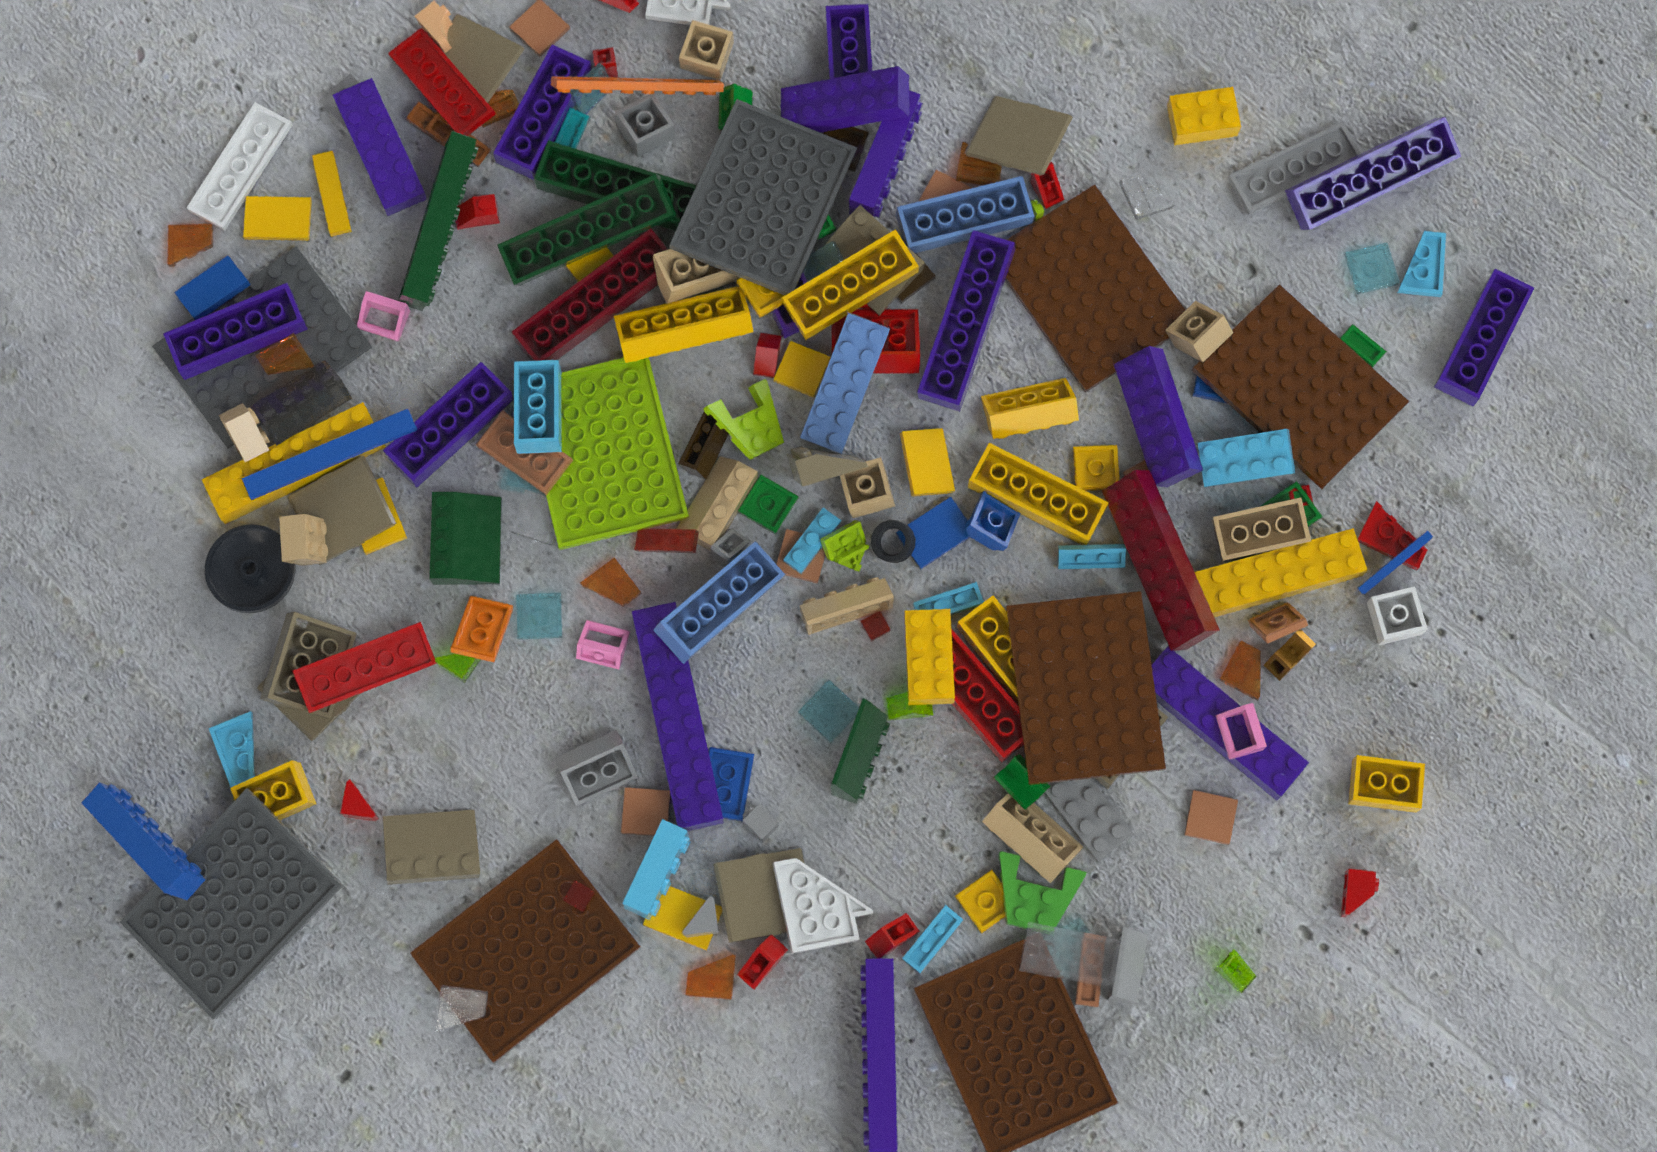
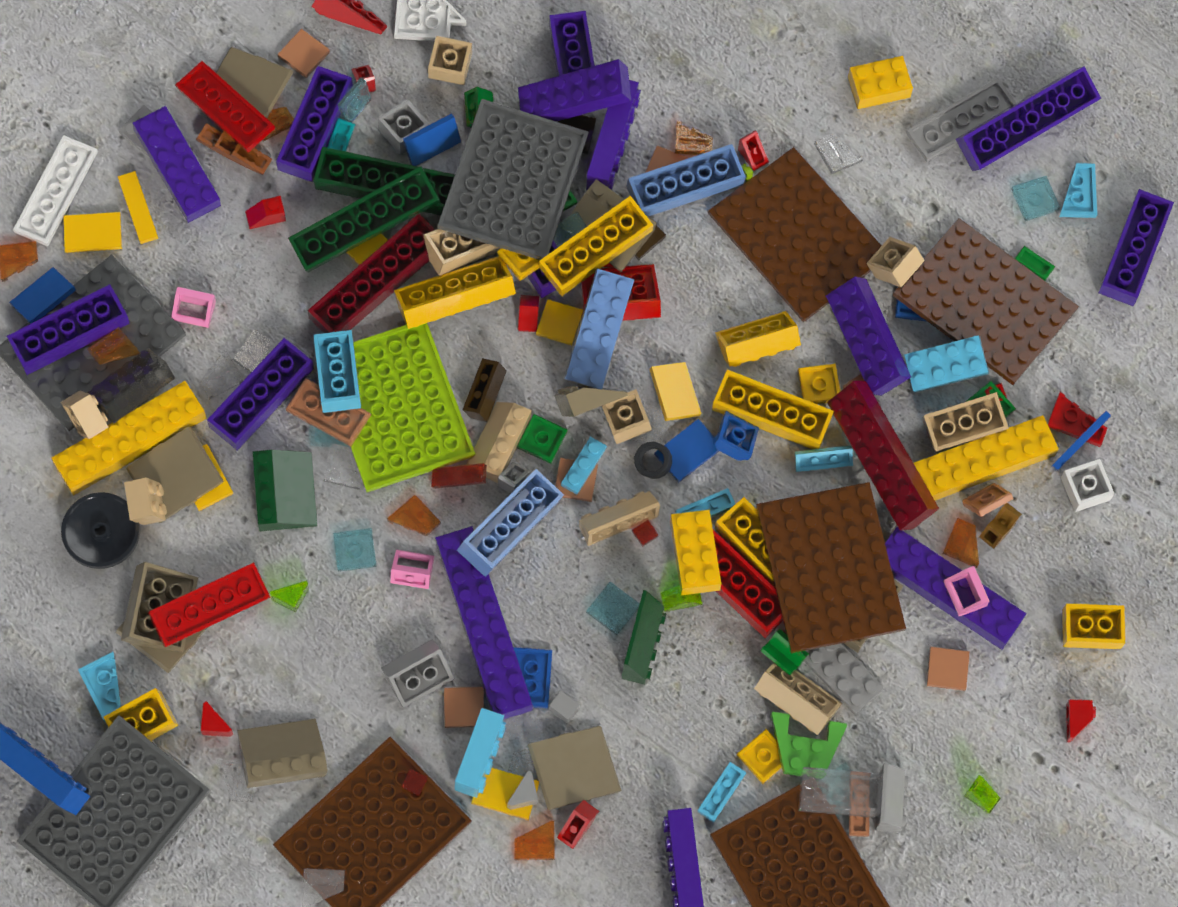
camera: 10 degrees left, 5 degrees down
blue tile [242,408,417,500] -> none
dark green brick [398,131,479,311] -> none
light nougat arch [415,0,453,53] -> none
orange tile [451,596,513,663] -> none
orange plate [551,76,724,95] -> none
lime wing [703,379,784,460] -> none
white wing [773,858,873,954] -> none
lime slope [820,520,870,572] -> none
red slope [865,913,920,959] -> none
dark purple brick [917,230,1015,412] -> none
dark tan piece [965,96,1073,175] -> none
none -> blue tile [403,113,461,166]

